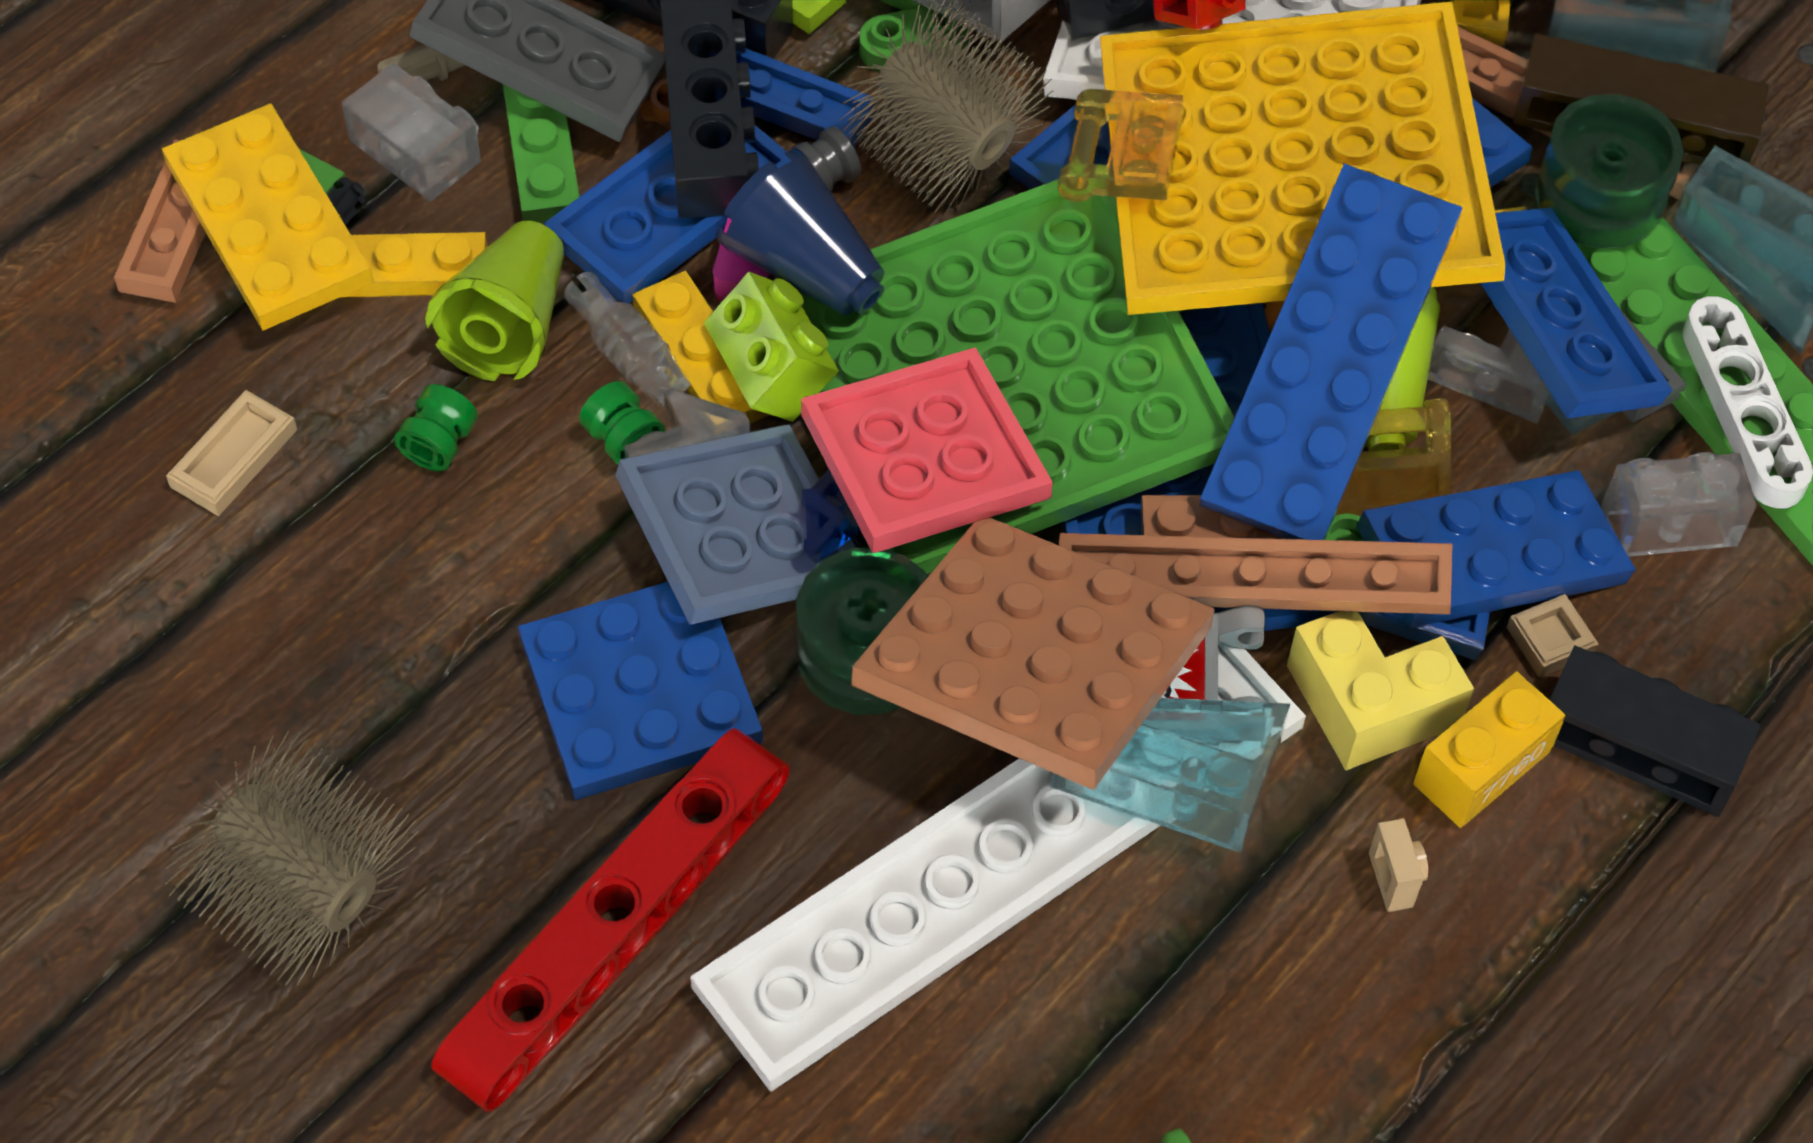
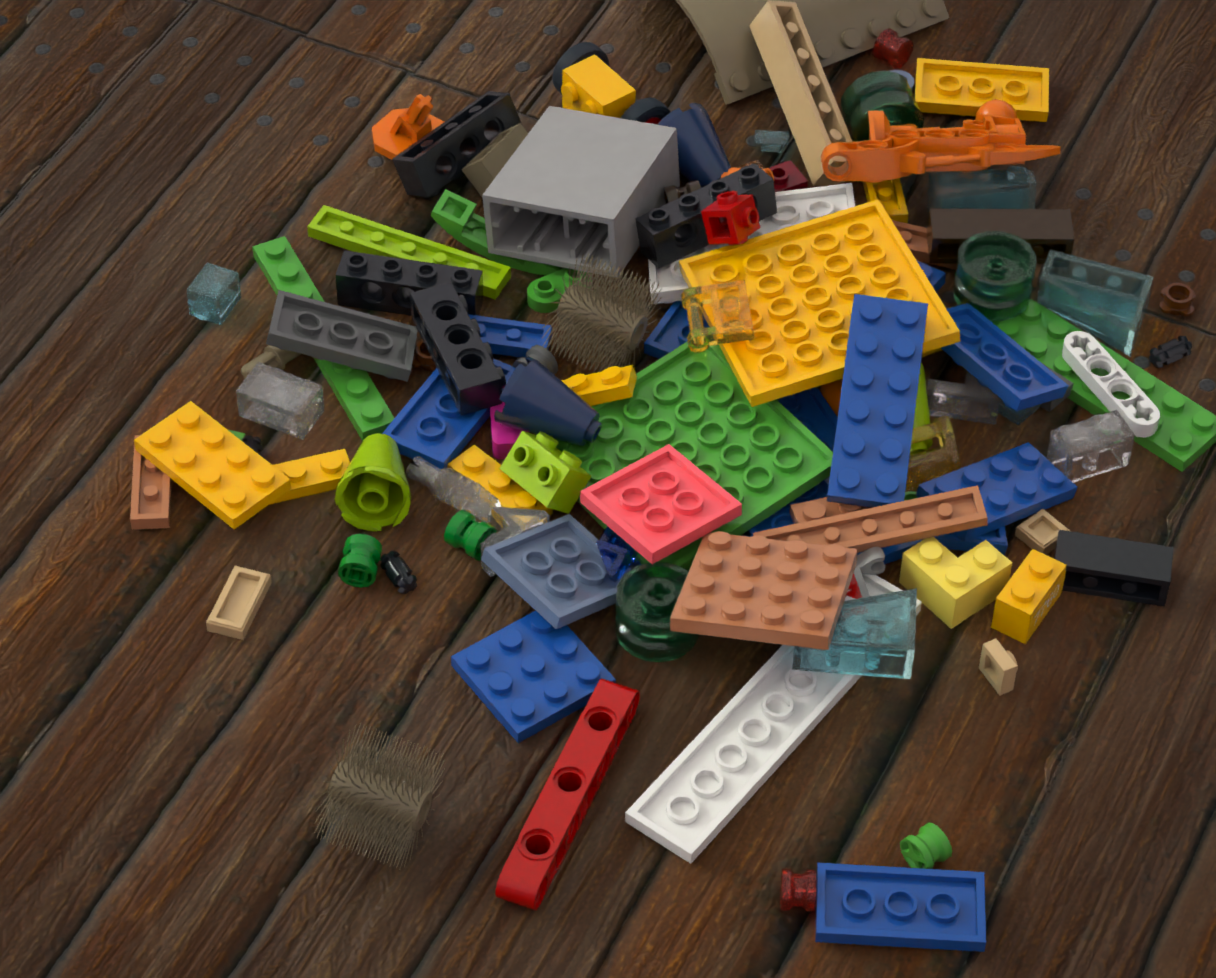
camera: 15 degrees left, 10 degrees down
none -> black piece [380,550,417,594]
none -> yellow plate [561,365,637,406]

